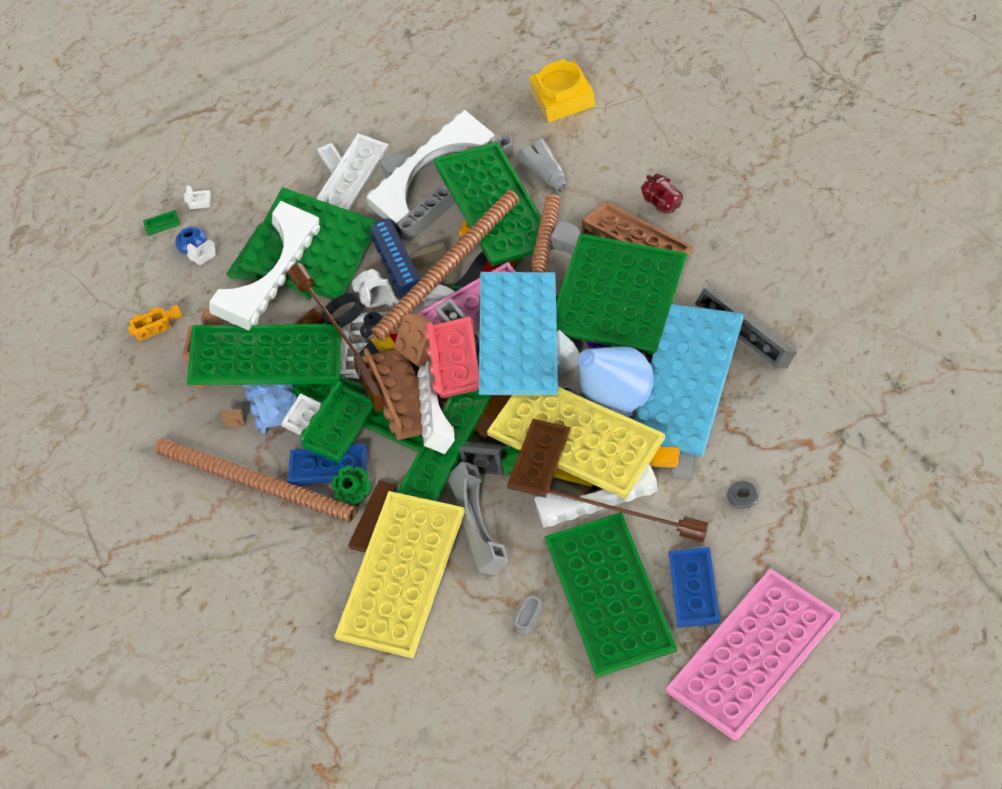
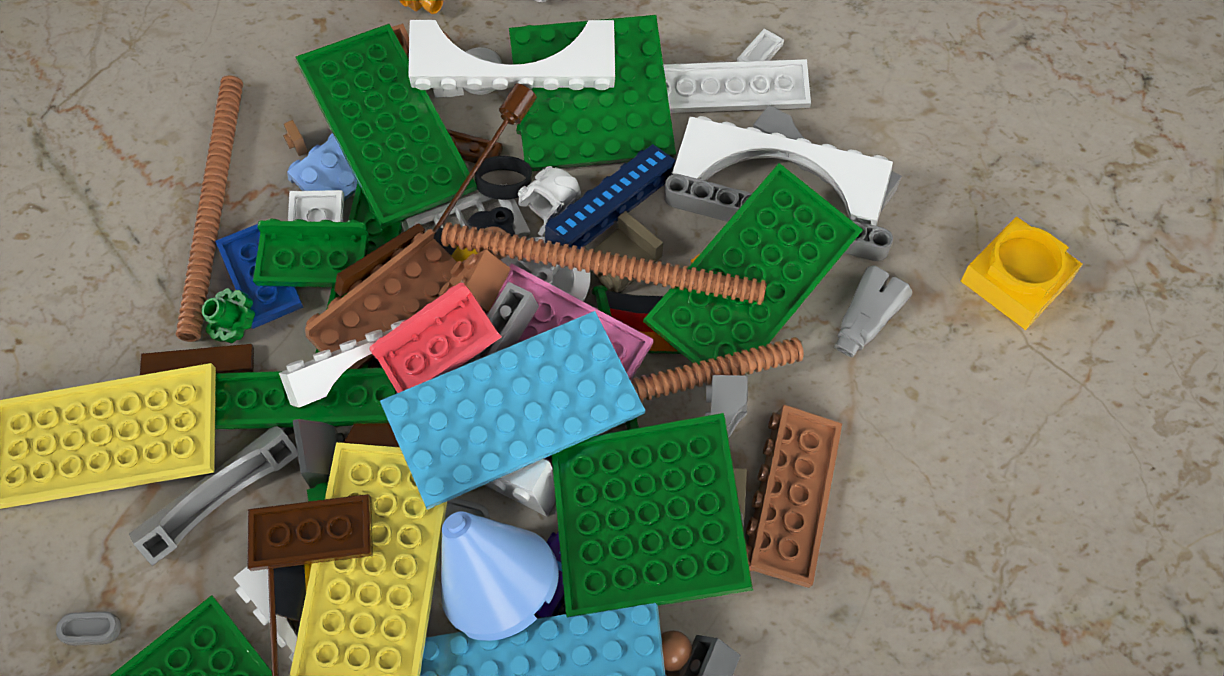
camera: 55 degrees right, 10 degrees up
dark red helmet [641,173,683,214] -> none

